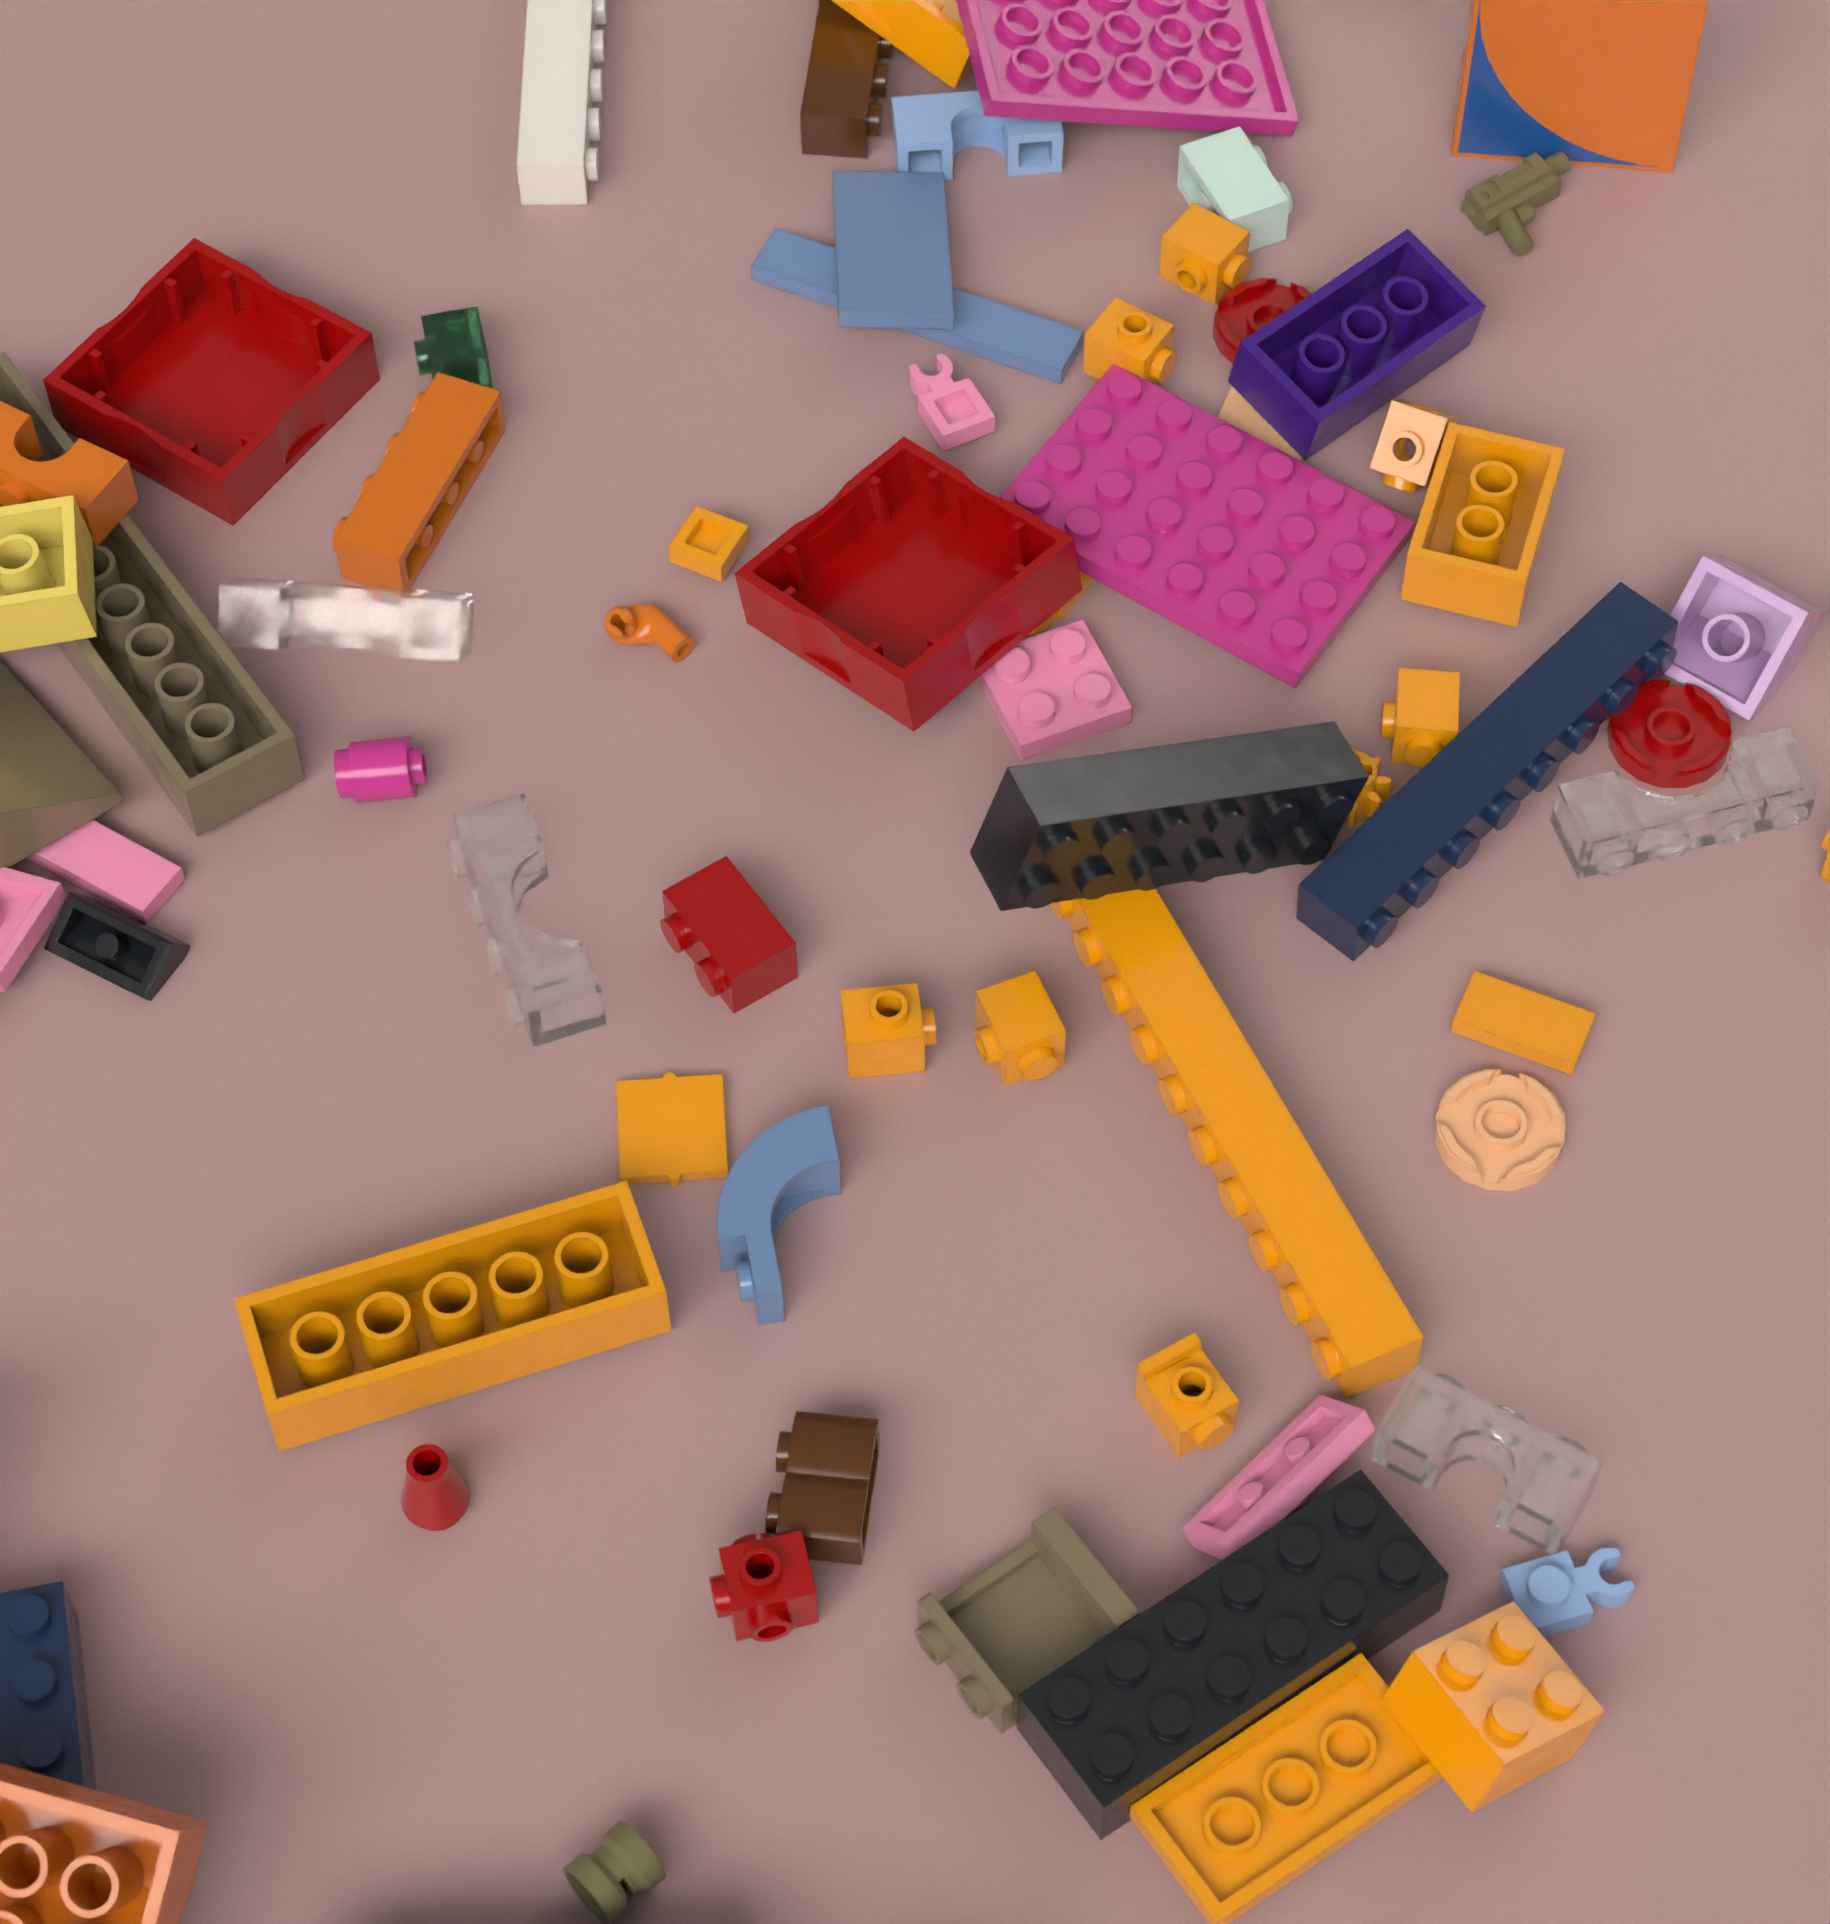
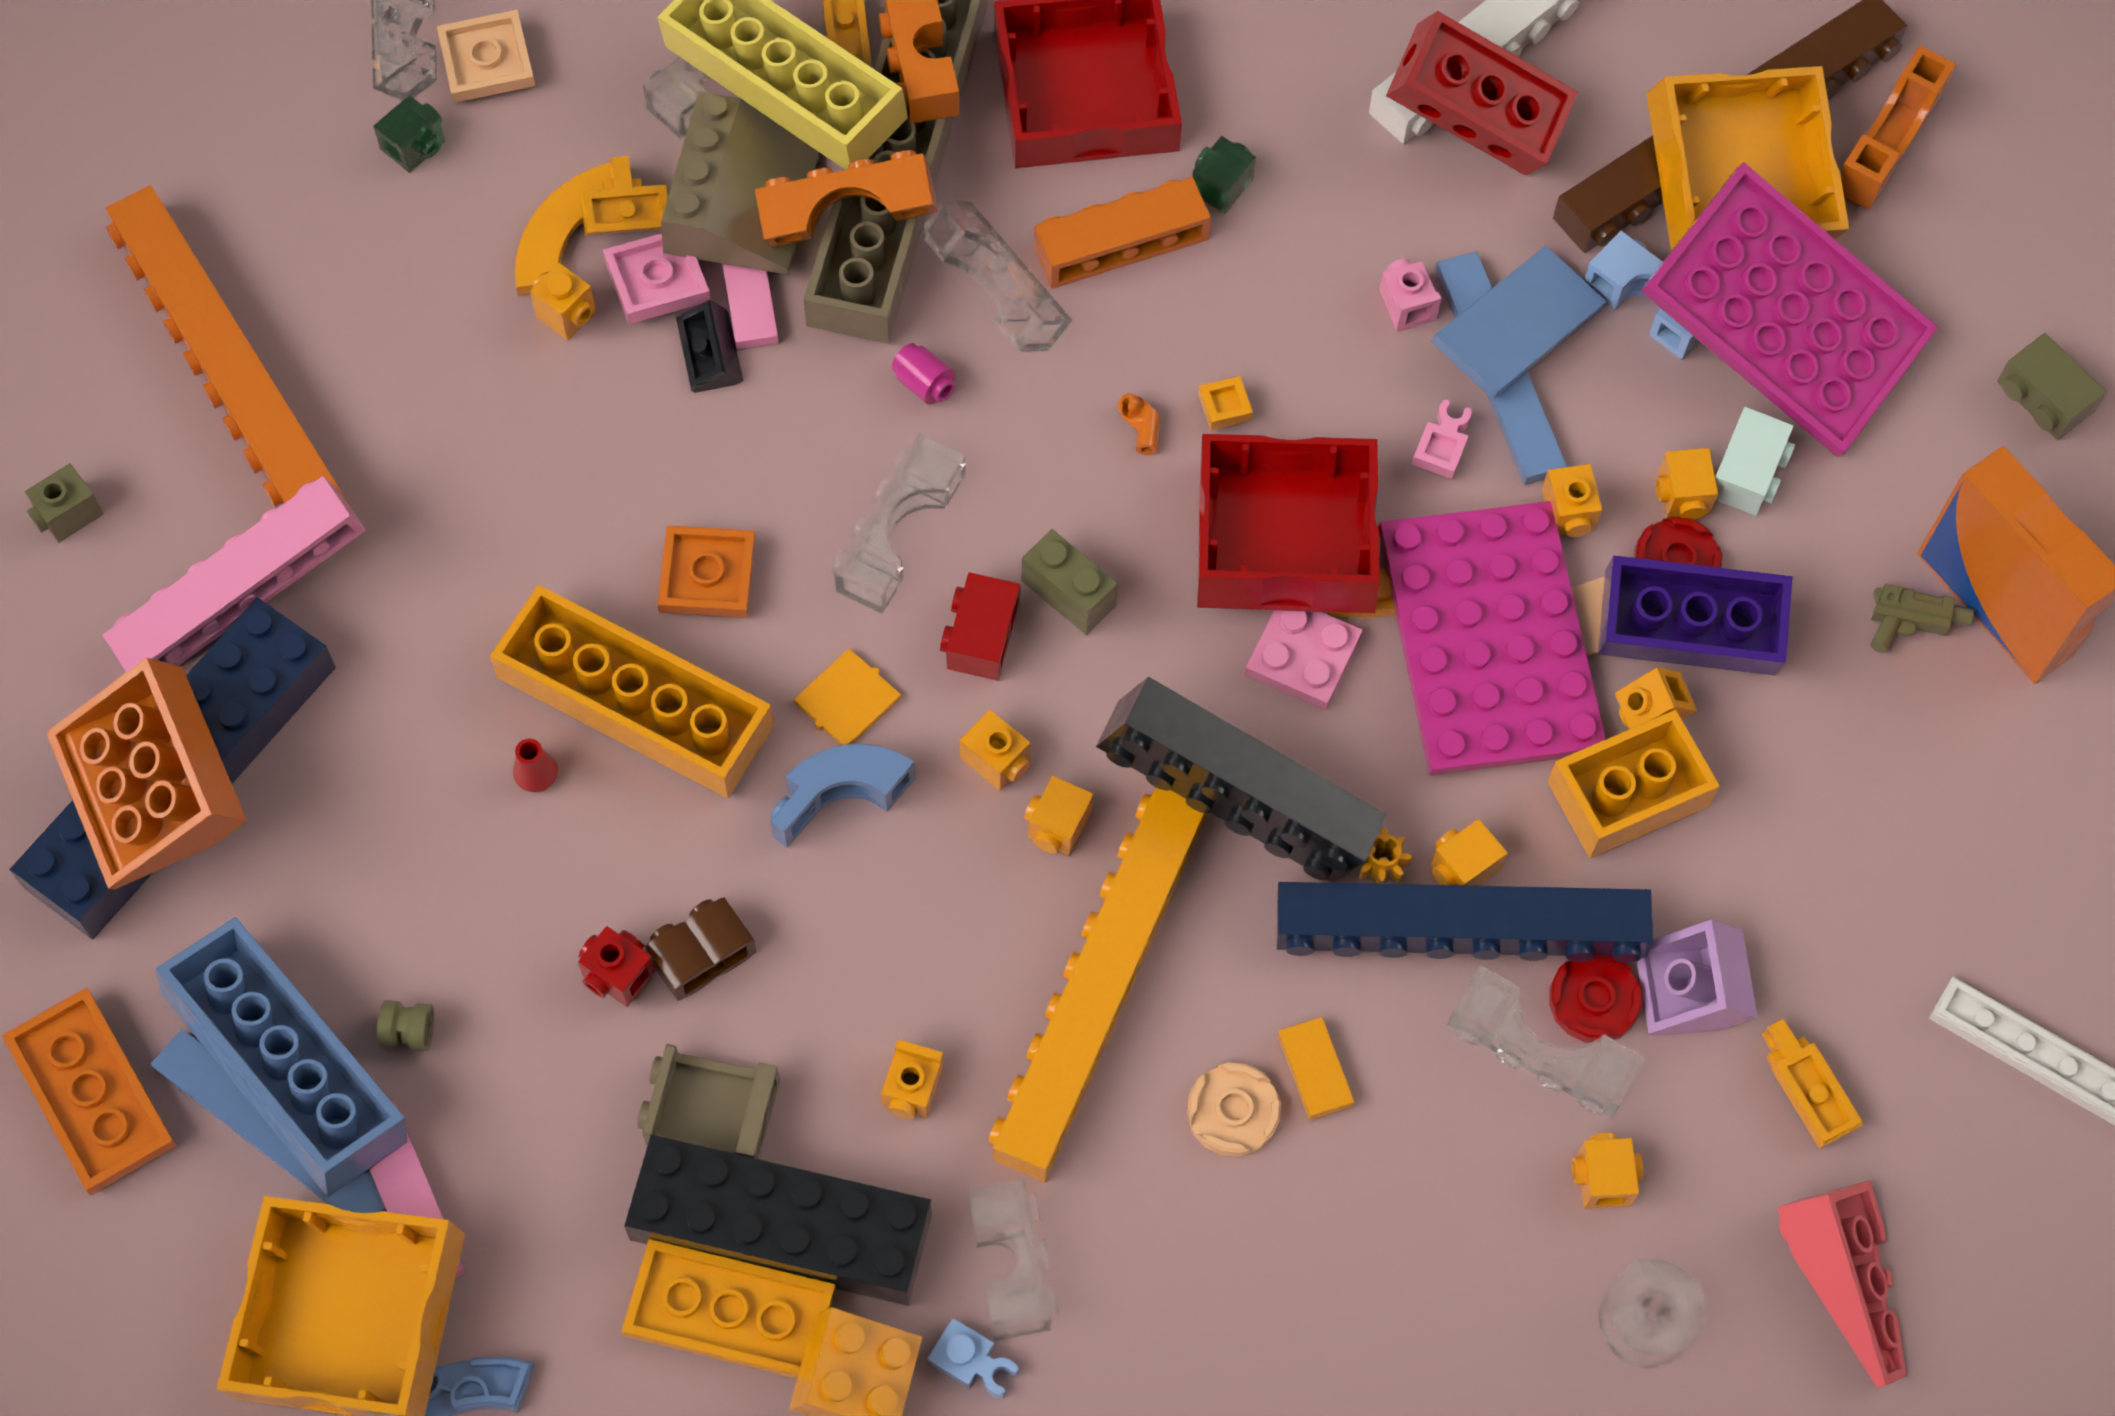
camera: 45 degrees right, 10 degrees up
bright pink plate [1181,1394,1375,1560] -> none
none -> orange plate [657,525,756,618]
none -> orange arch [755,150,938,247]
none -> olive brick [1021,529,1118,635]
none -> bright pink brick [1379,259,1441,331]
none -> red brick [1386,11,1578,176]

